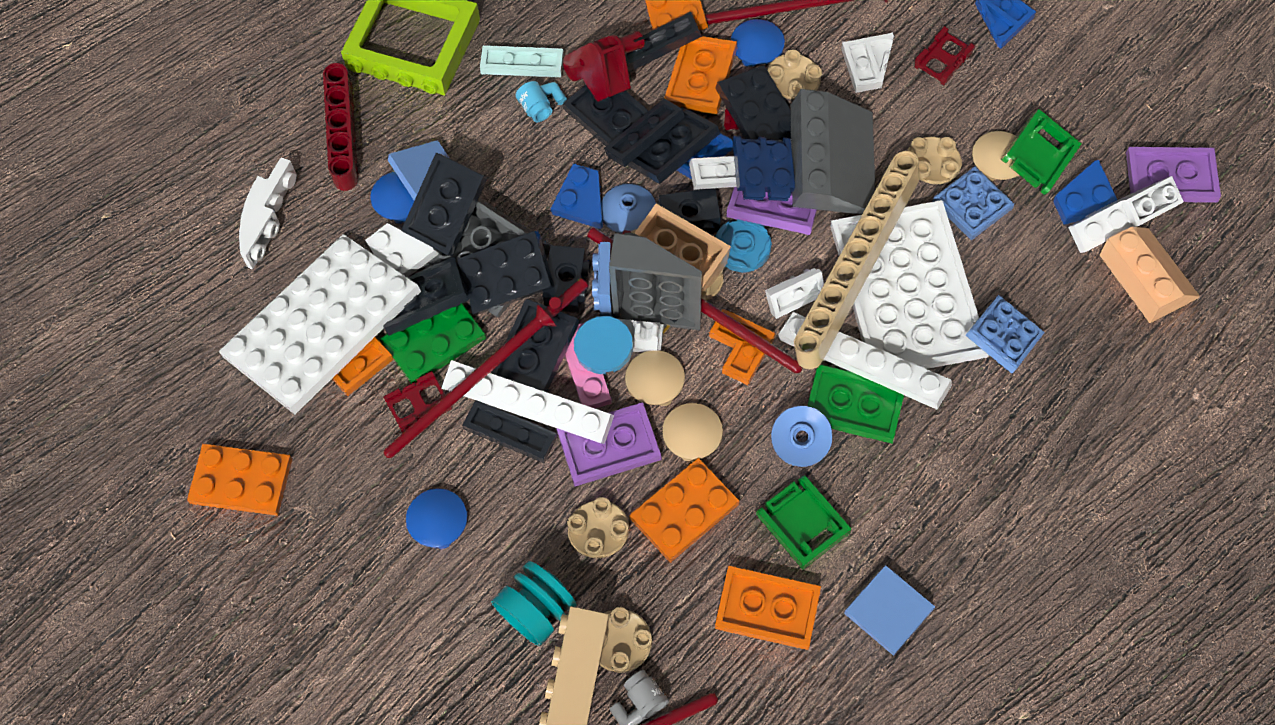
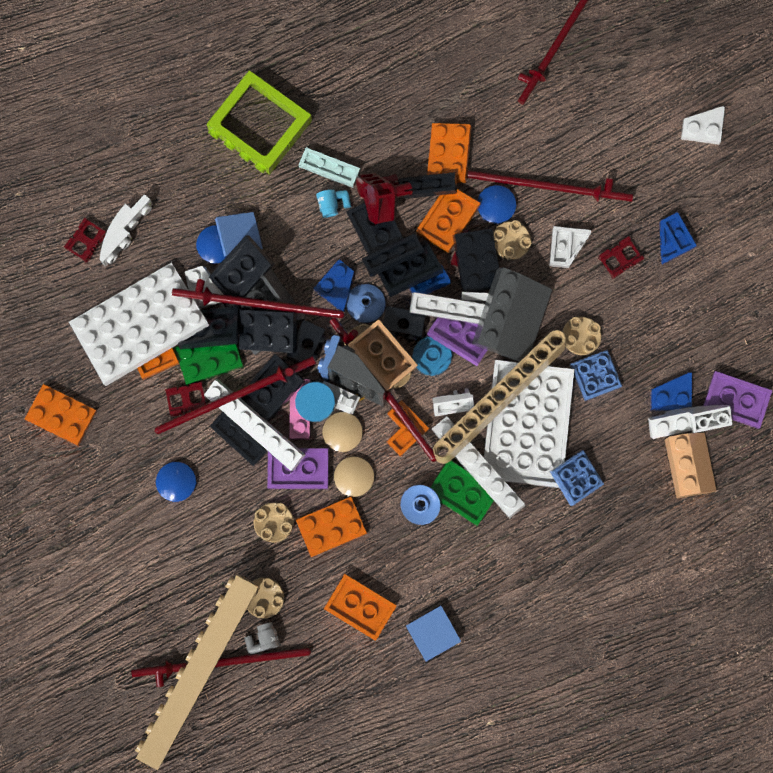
camera: 15 degrees right, 15 degrees up
dark red beam [323,63,358,191] -> none
teal wheel [491,561,577,646] -> none
dark blue plate [733,136,795,201] -> none
green container [756,475,852,570] -> none
tan dish [972,131,1019,181] -> none
green container [1000,109,1081,195] -> none
none -> dark red piece [64,218,106,263]
none -> dark red piece [172,279,345,318]

